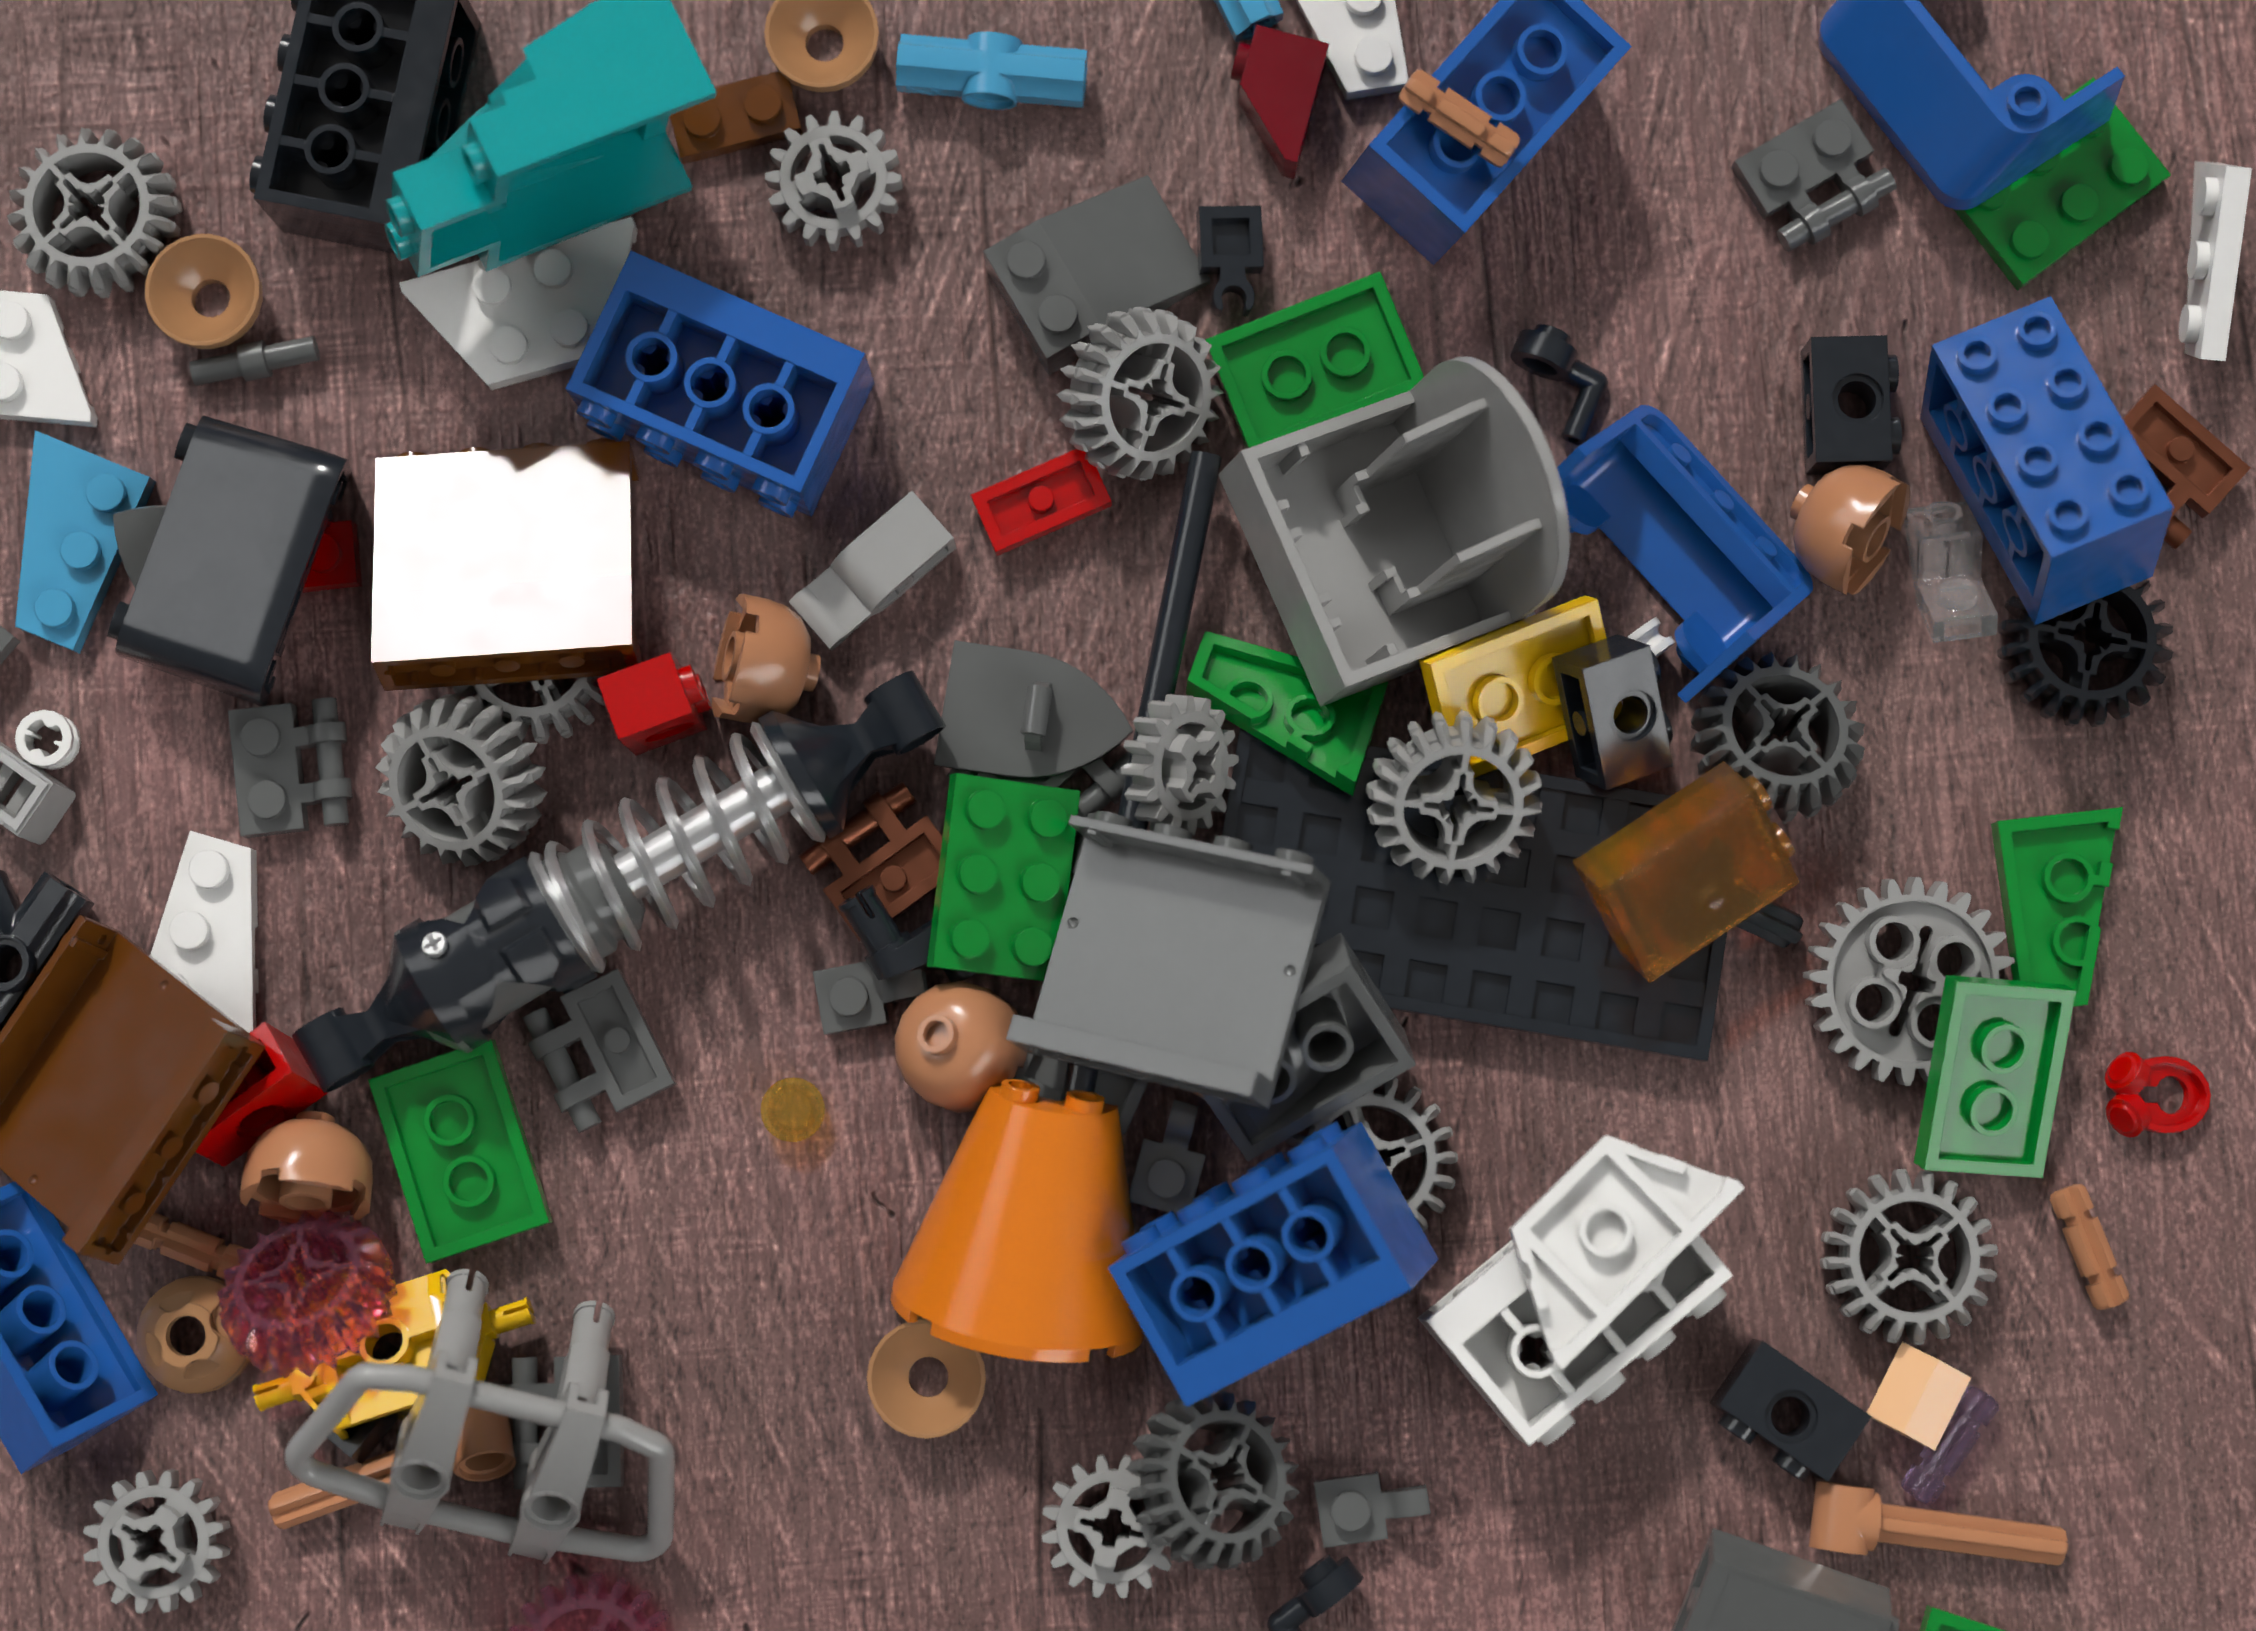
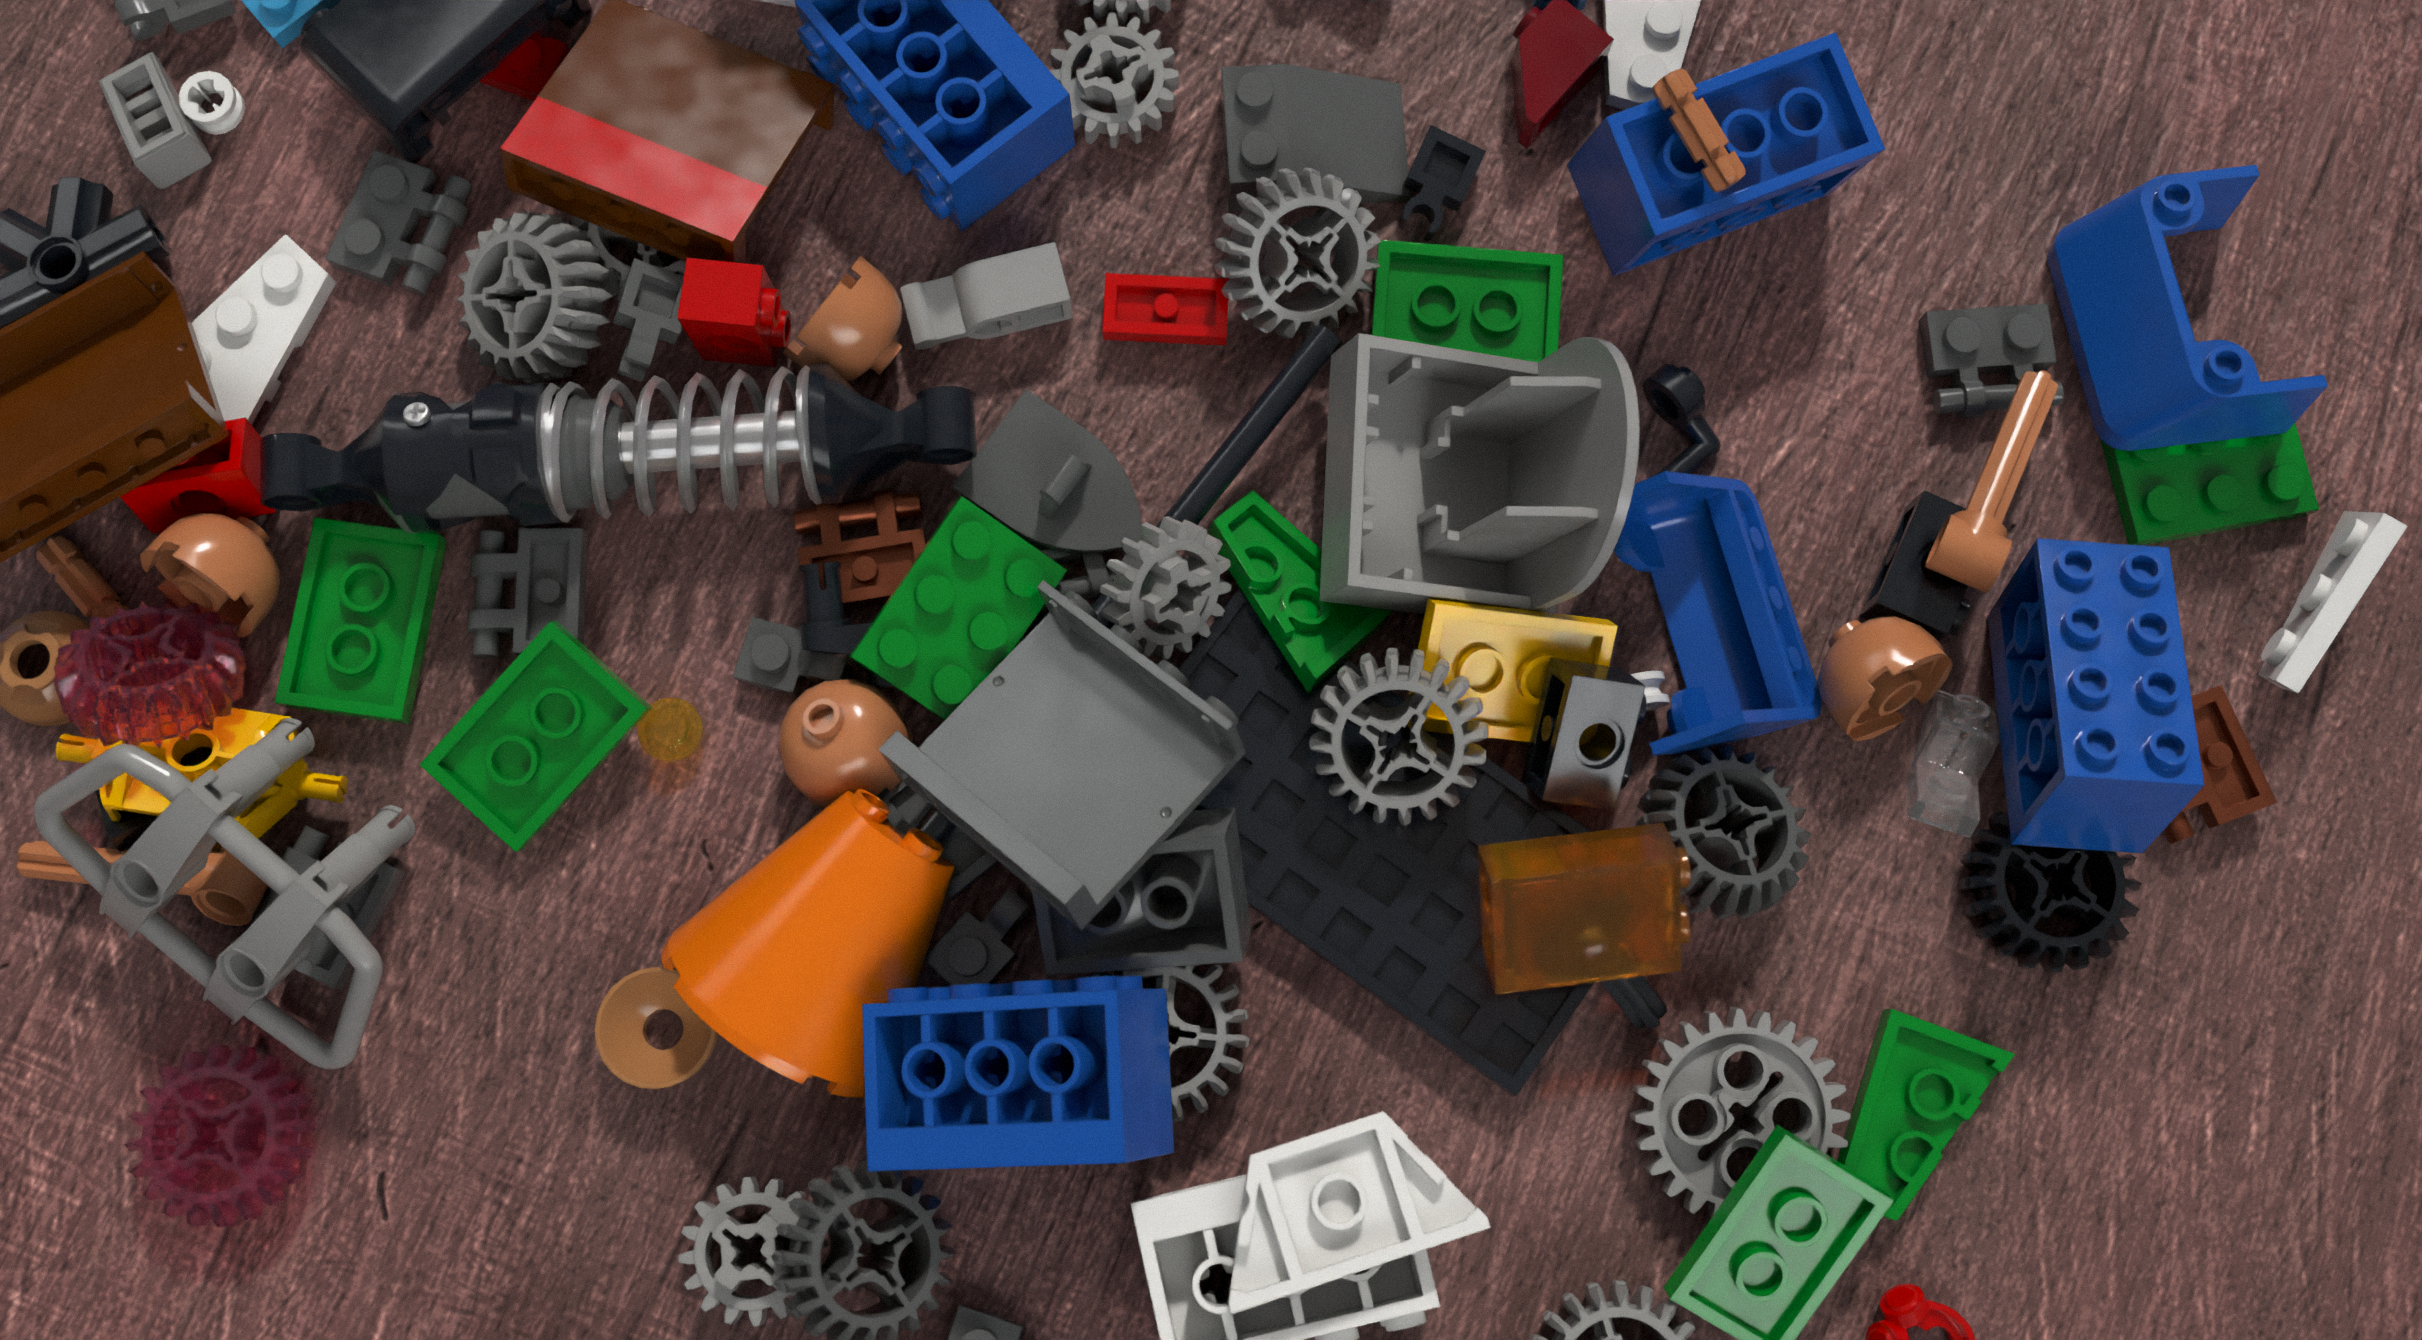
camera: 20 degrees right, 5 degrees down
none -> green plate [419,621,652,852]
none -> dark grey plate [613,258,684,382]
none -> light grey gear [1050,13,1179,148]
none -> nougat axle [1925,370,2058,594]

